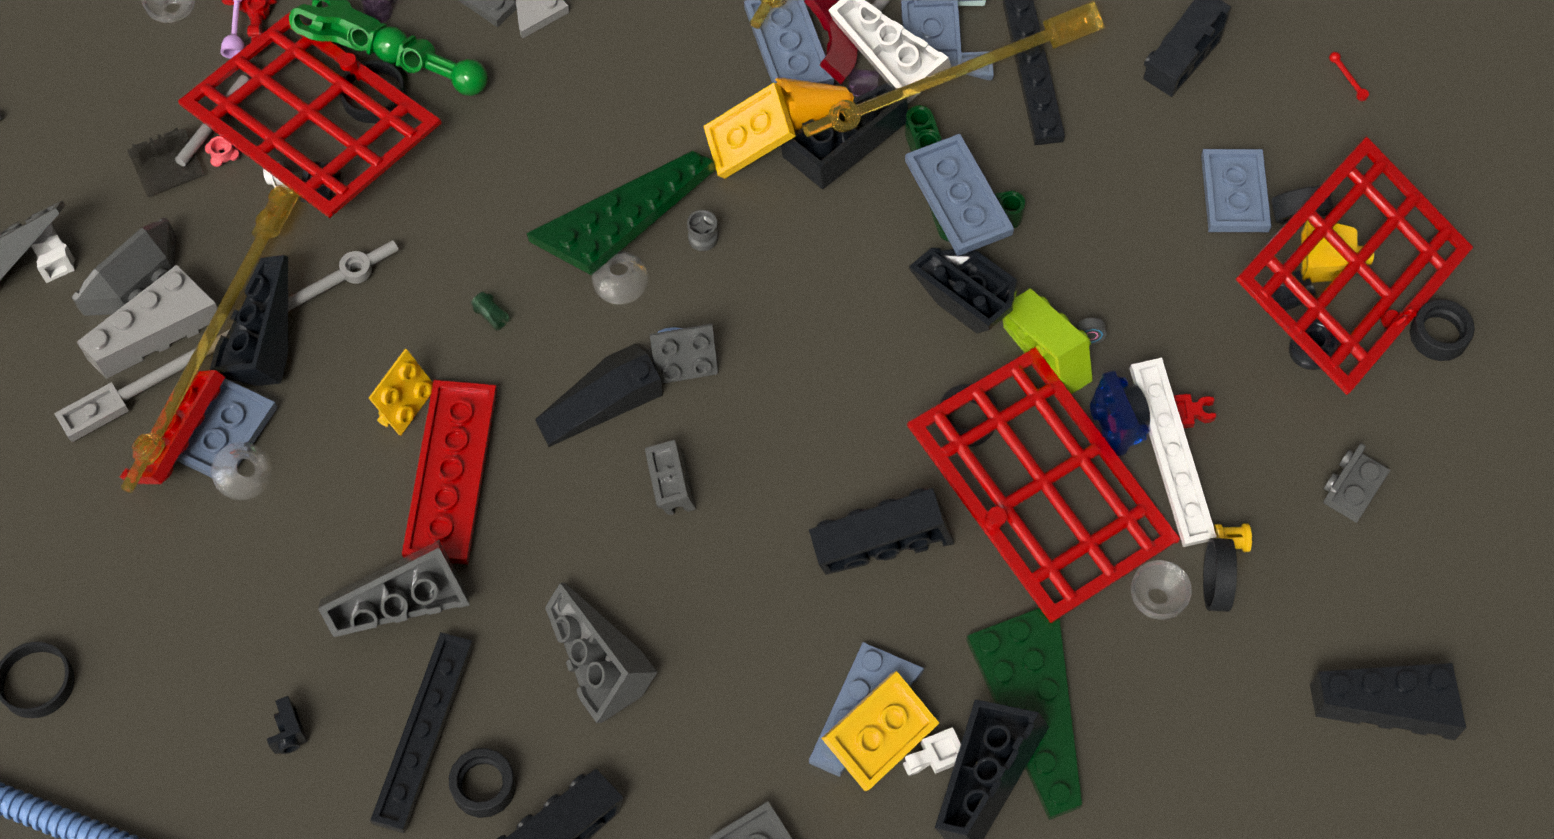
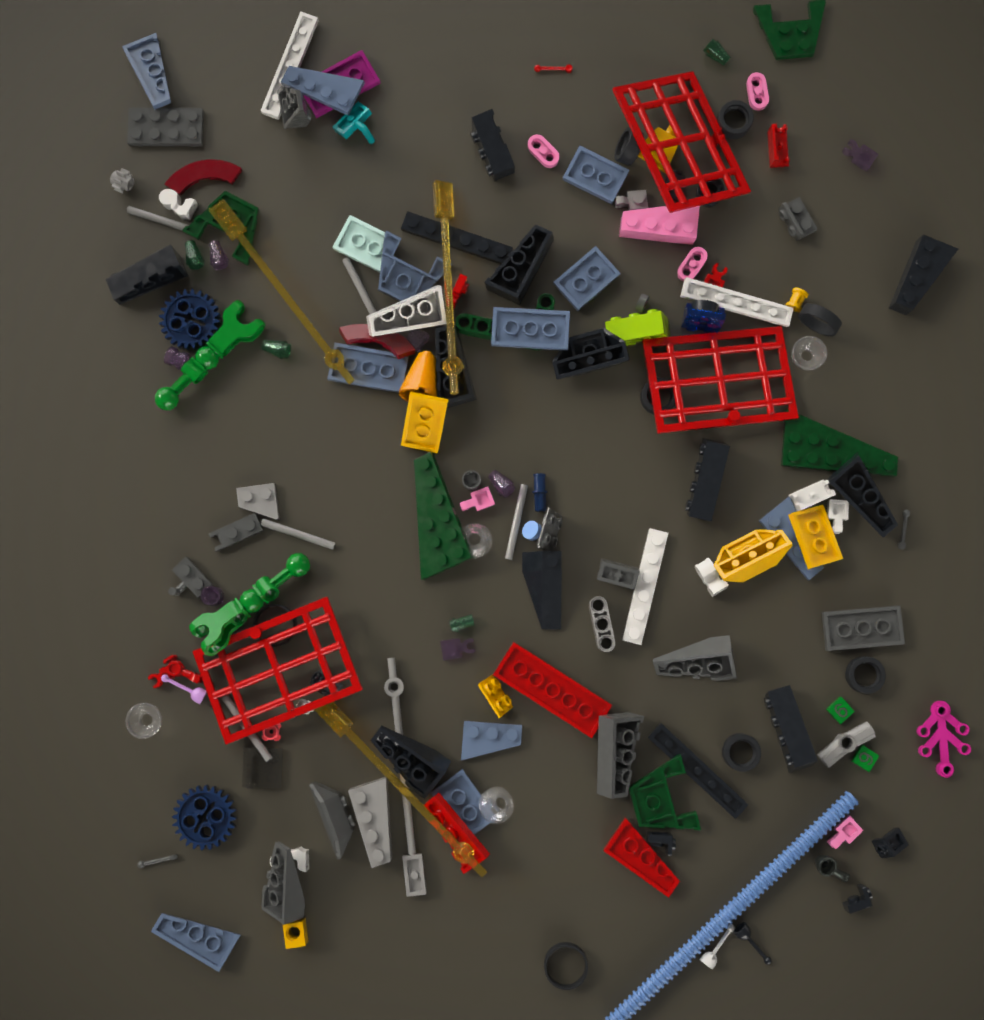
camera: 60 degrees left, 20 degrees up
none -> dark blue gear [172,784,237,851]
none -> light grey bar [261,518,336,550]
none -> clear purple plate [440,638,475,660]
none -> red plate [447,274,469,309]
none -> bright pink plate [460,487,495,511]
none -> sand blue wing [461,721,522,760]
none -> black wedge [484,224,554,305]
none -> clear purple cone [488,470,516,498]
none -> light grey bar [505,484,528,560]
none -> bright pink plate [528,134,559,168]
none -> dark blue axle [532,473,548,512]
none -> sand blue plate [553,246,621,311]
none -> light grey beam [589,596,615,652]
none -> red wing [603,817,680,898]
none -> light grey plate [614,190,648,211]
none -> bright pink wedge [619,206,700,245]
none -> white plate [622,528,668,645]
none -> dark green wing [629,754,701,830]
none -> bright pink plate [677,247,708,282]
none -> white leg [695,558,729,597]
none -> clear green cone [703,39,731,66]
none -> yellow wedge [714,530,793,583]
none -> bright pink plate [746,72,769,111]
none -> red hinge [767,124,790,168]
none -> white hinge [788,479,836,511]
none -> clear purple plate [842,139,879,172]

